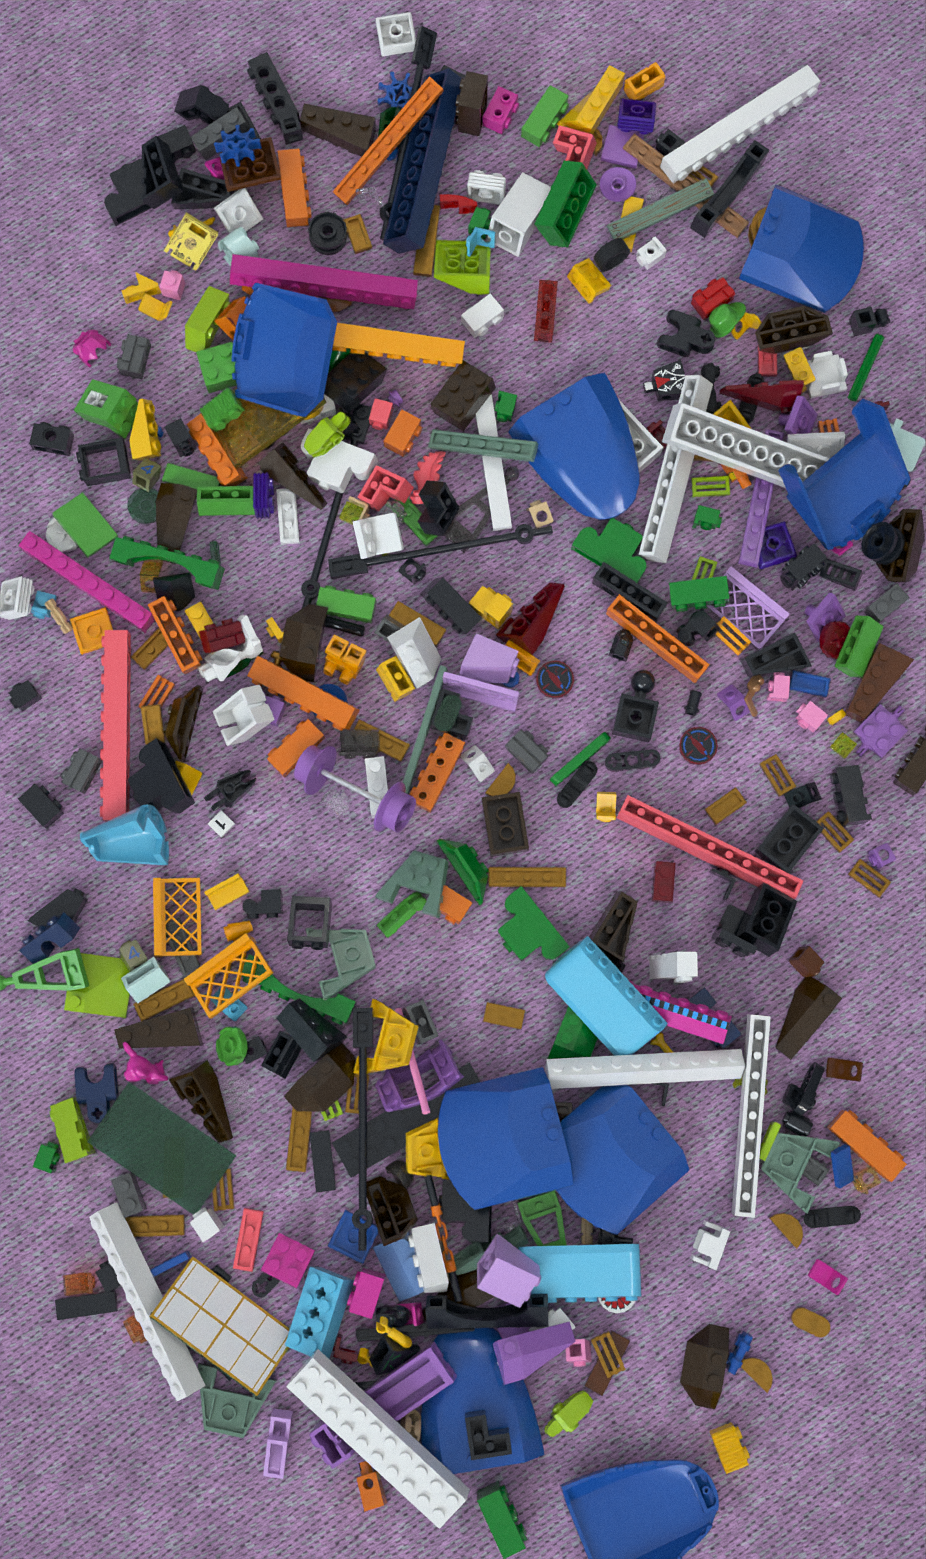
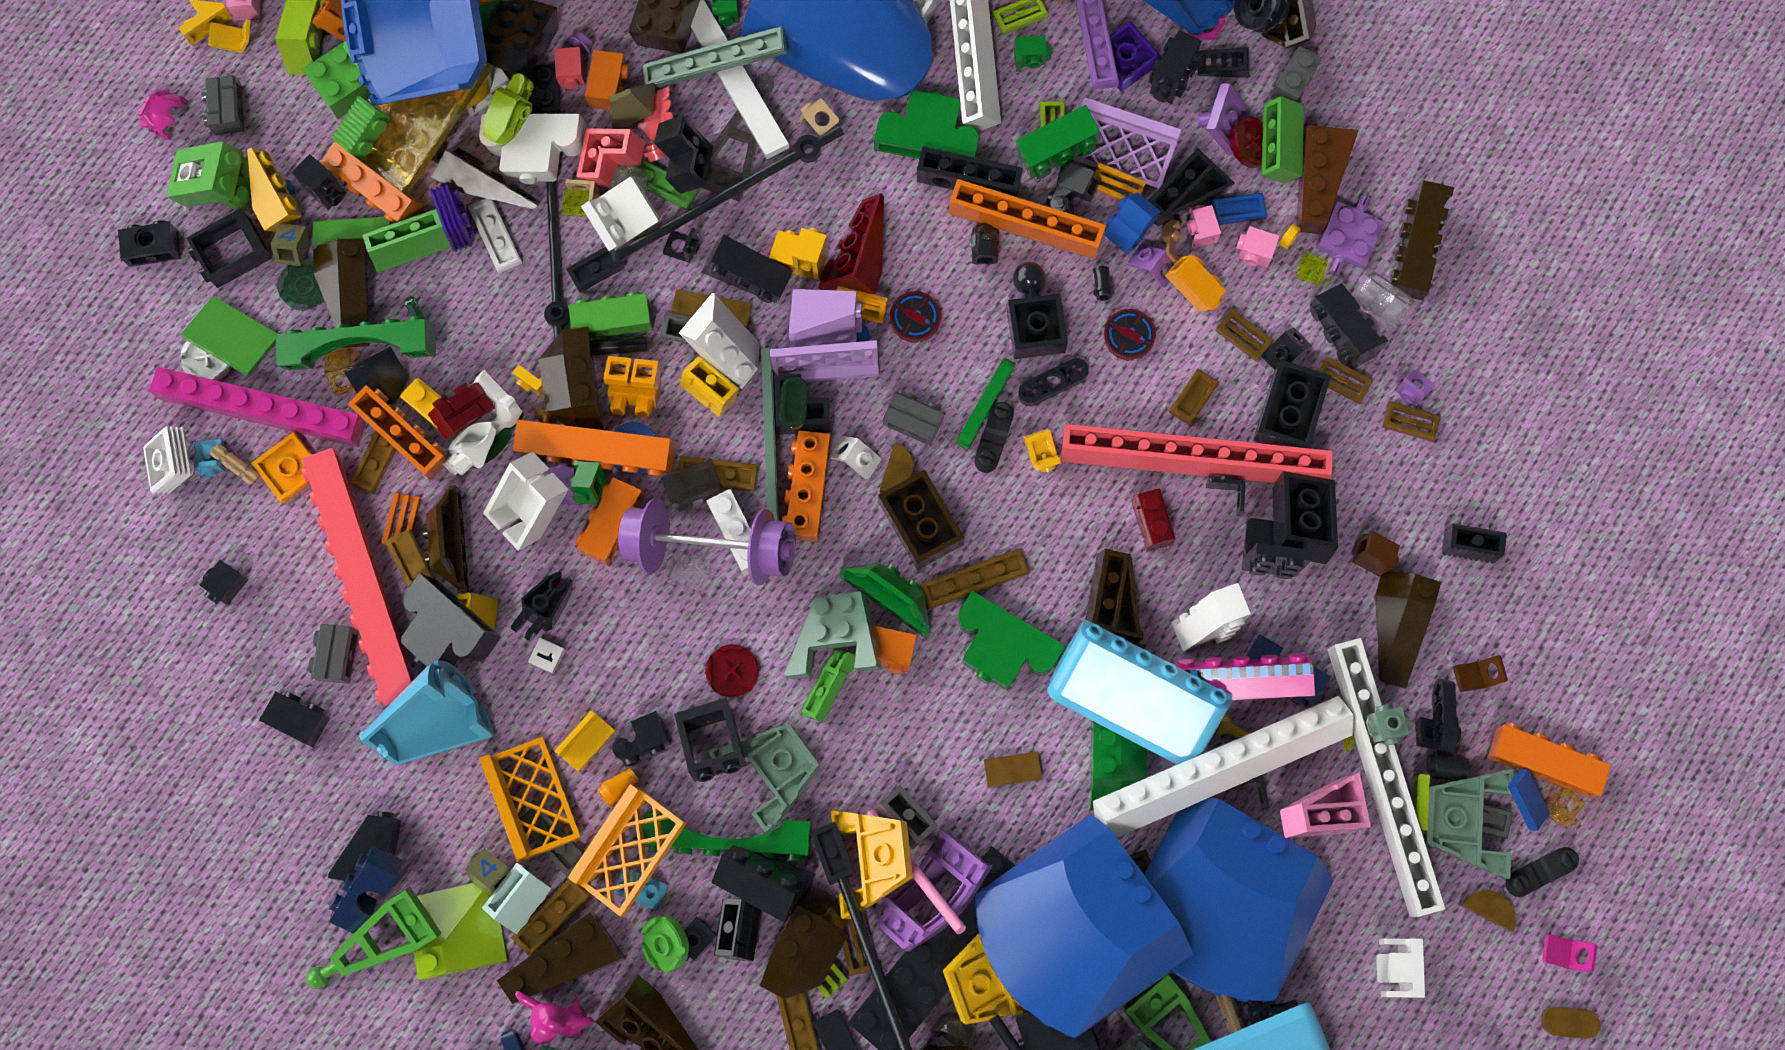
camera: 20 degrees left, 5 degrees down
none -> green brick [570,461,607,504]
none -> olive slope [609,83,655,129]
none -> dark red tile [705,644,759,699]
none -> blue brick [1104,192,1161,254]
none -> light orange brick [1165,254,1226,312]
none -> bright pink wedge [1280,772,1371,838]
none -> clear brick [1353,271,1415,330]
none -> sand green brick [1367,704,1411,746]
none -> black brick [1442,523,1507,564]

